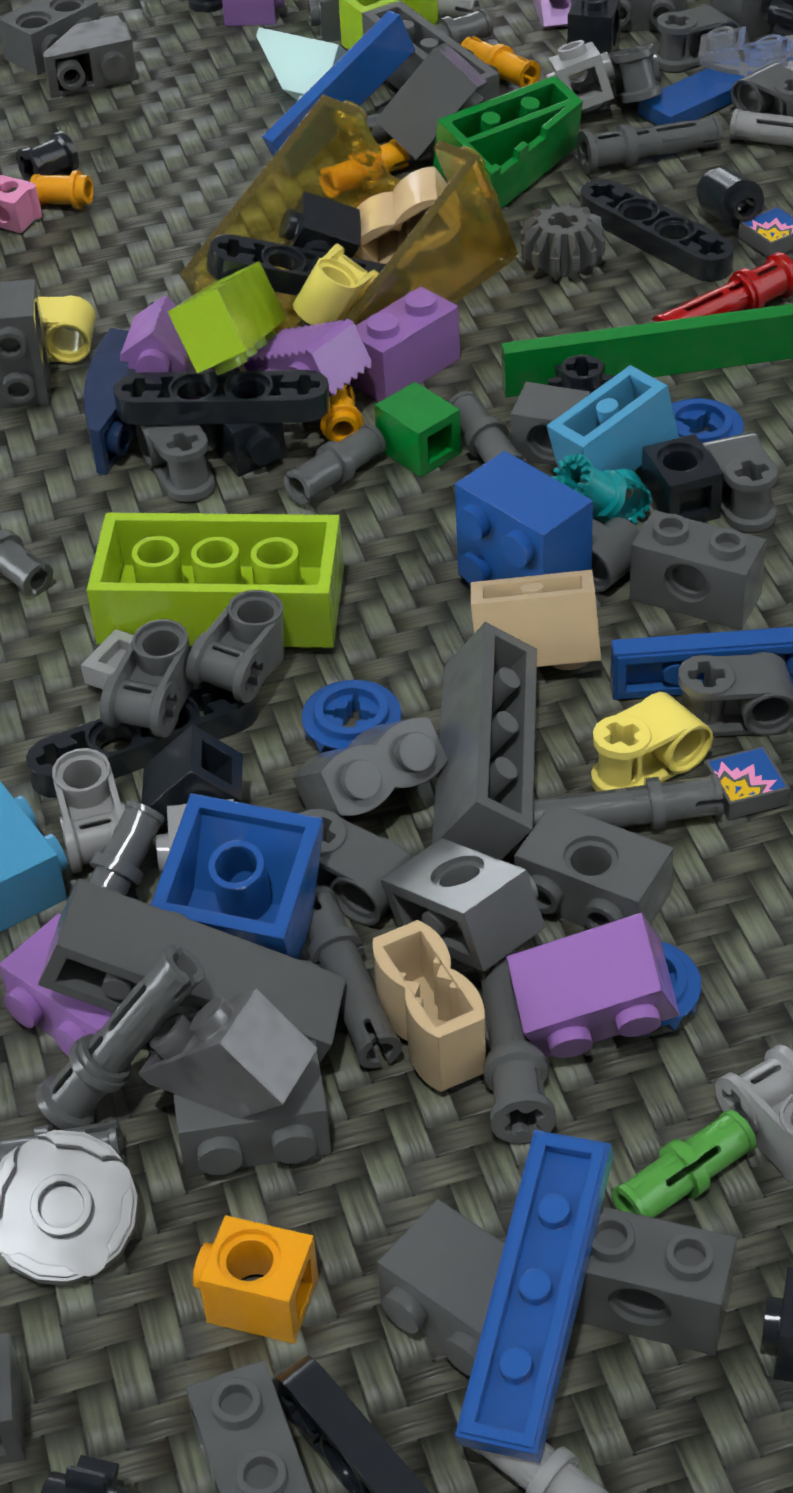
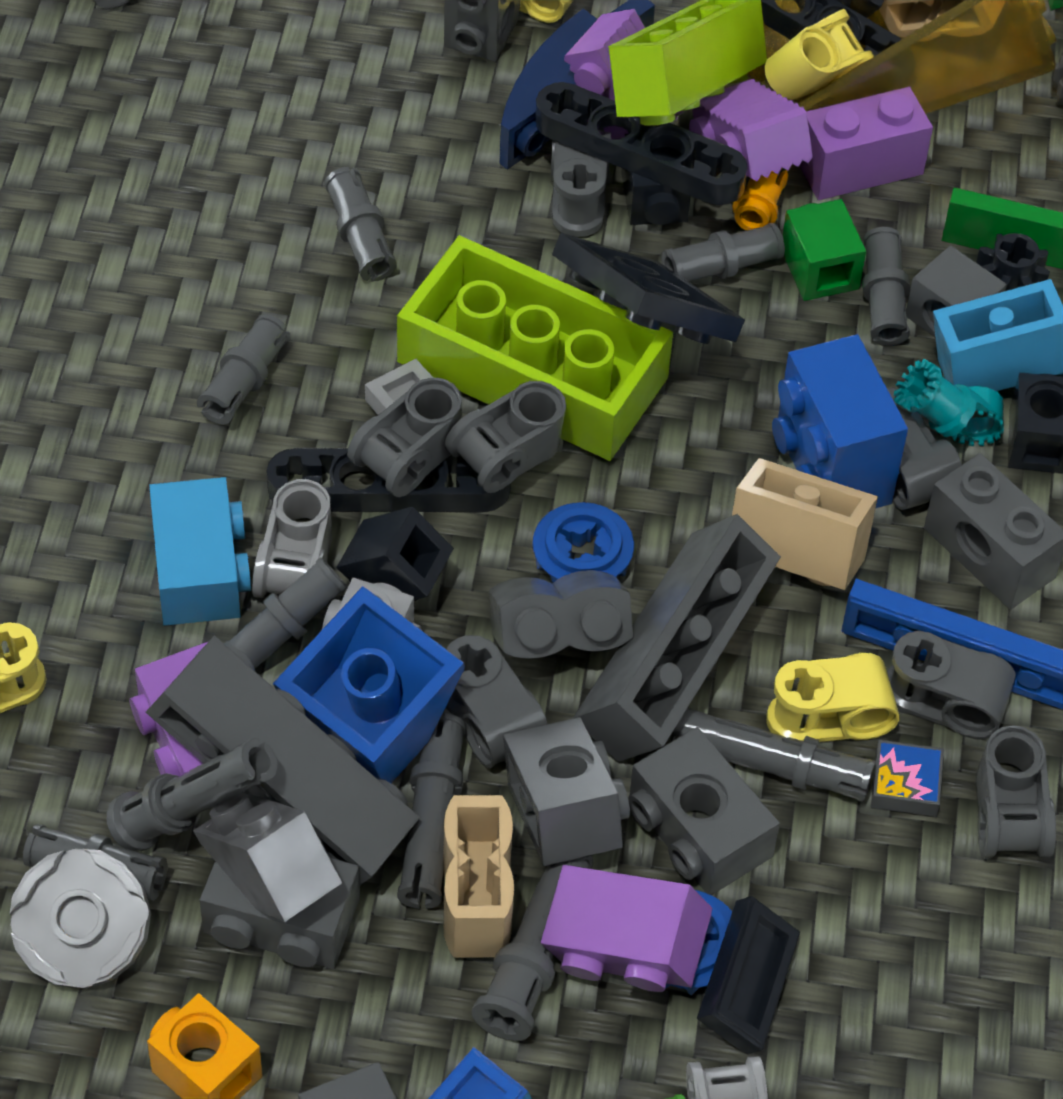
camera: 20 degrees right, 10 degrees up
none -> black plate [552,232,745,344]
none -> black tile [697,896,800,1054]

